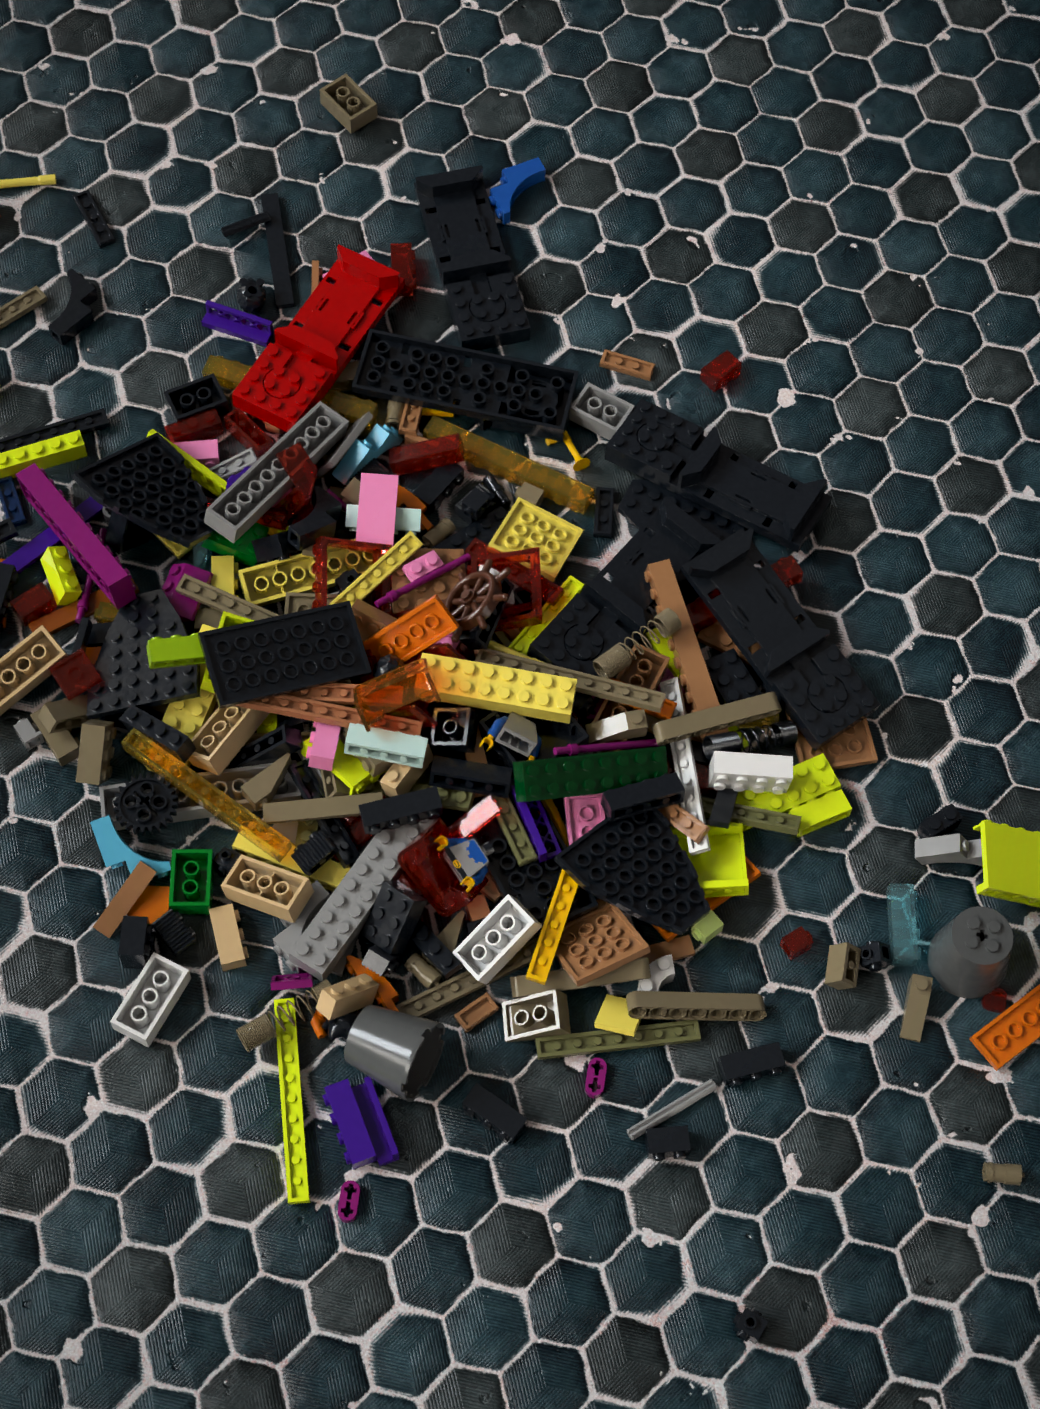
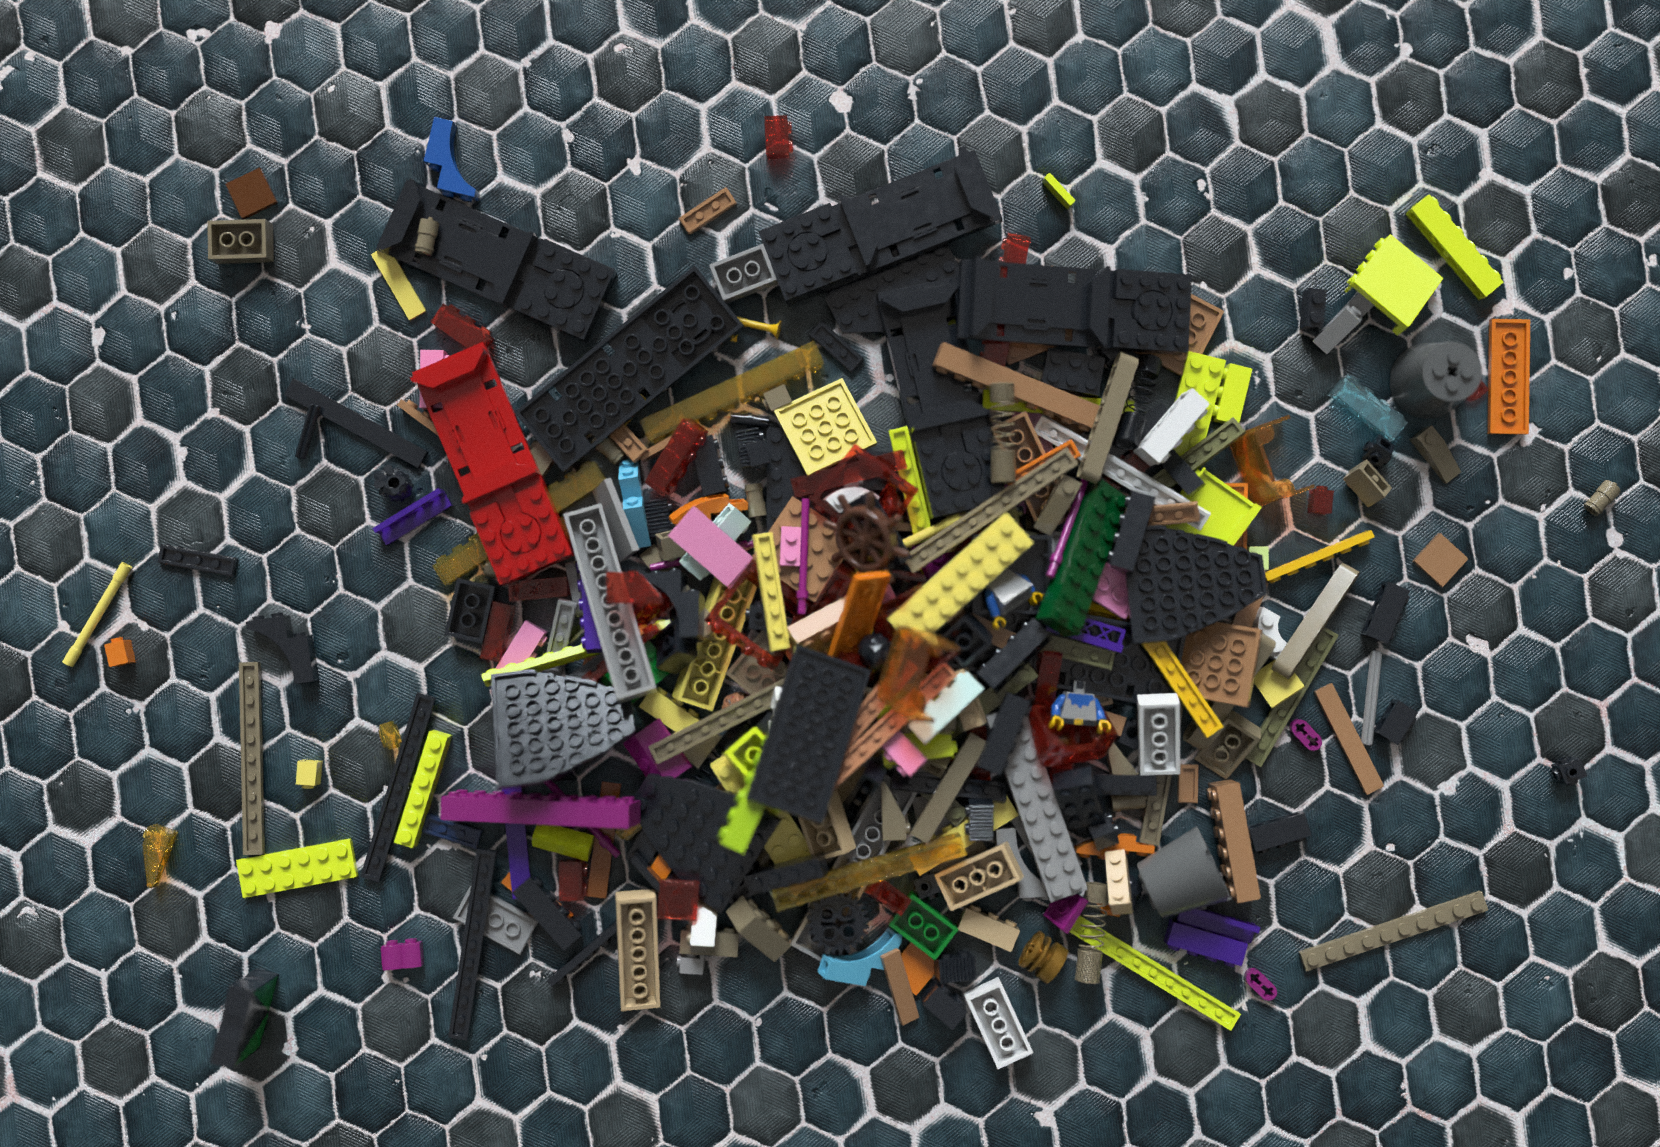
camera: 50 degrees left, 25 degrees up
none -> reddish brown tile [226,167,278,219]
none -> light yellow tile [371,251,427,321]
none -> clear yellow brick [378,720,402,750]
none -> dark tan piece [415,217,440,256]
none -> clear red brick [863,875,912,916]
none -> pearl gold wheel [1018,931,1068,984]
none -> neon yellow tile [1042,173,1075,210]
none -> medium nougat brick [1206,779,1261,903]
none -> clear orange windscreen [1230,415,1315,506]
none -> yellow plate [1265,530,1374,583]
none -> dark tan plate [1298,891,1488,971]
none -> medium nougat tile [1313,683,1384,795]
none -> medium nougat tile [1413,533,1468,587]

